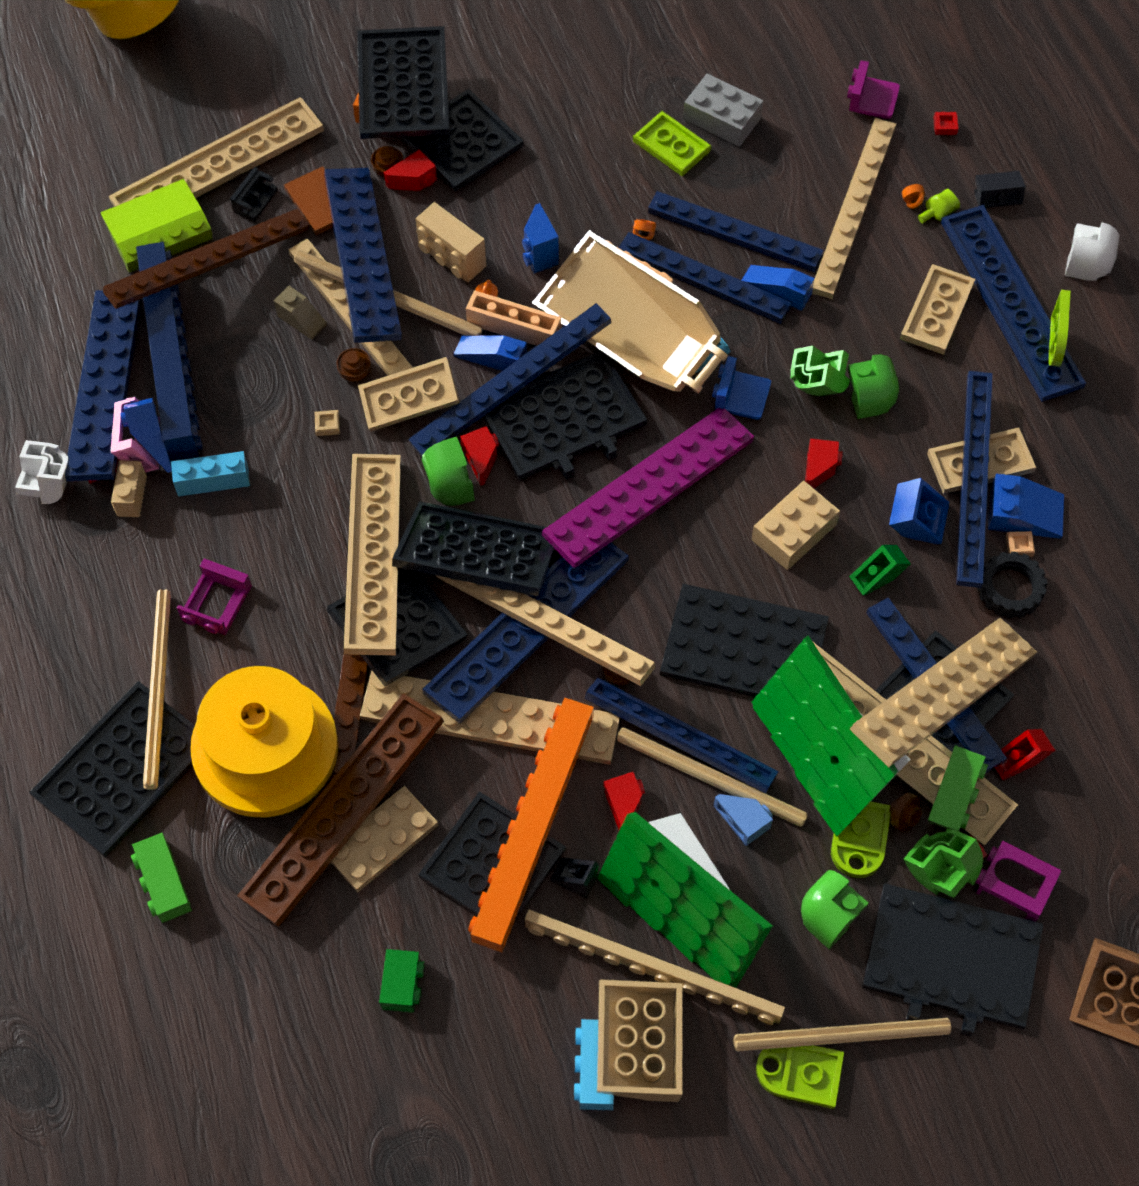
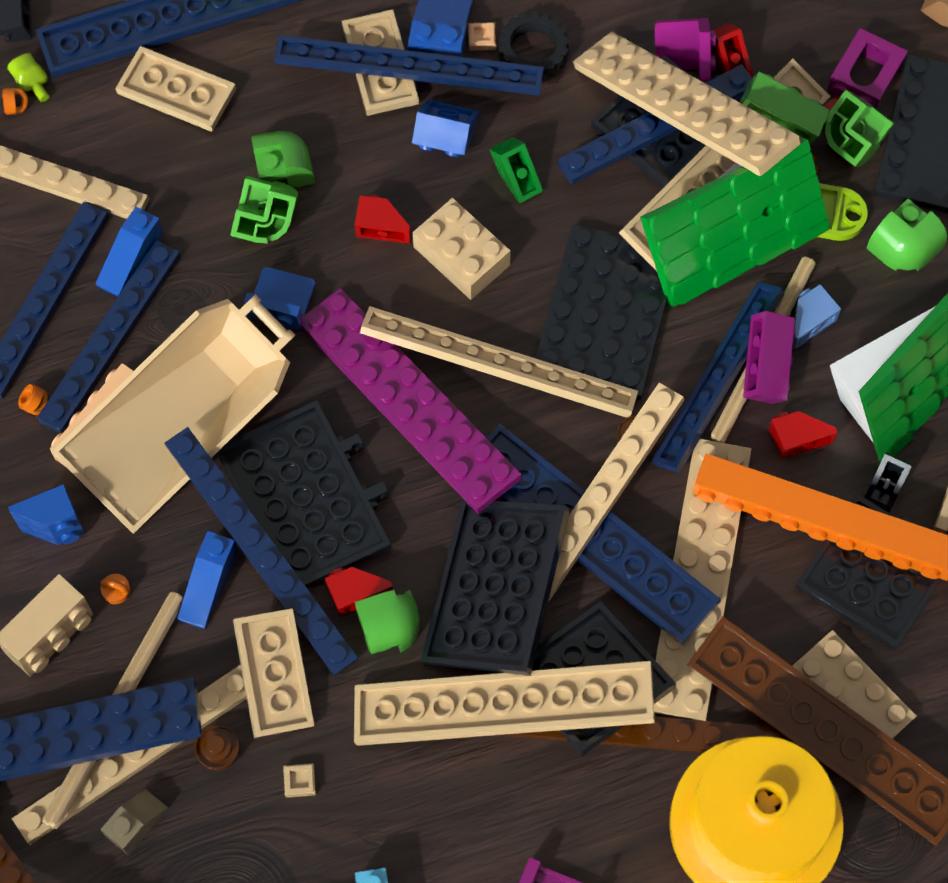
camera: 90 degrees left, 5 degrees up
light nougat brick [466,290,561,346] -> none
none -> tan plate [360,306,638,418]
none -> magenta bracket [655,18,716,81]
none -> magenta brick [743,311,796,404]

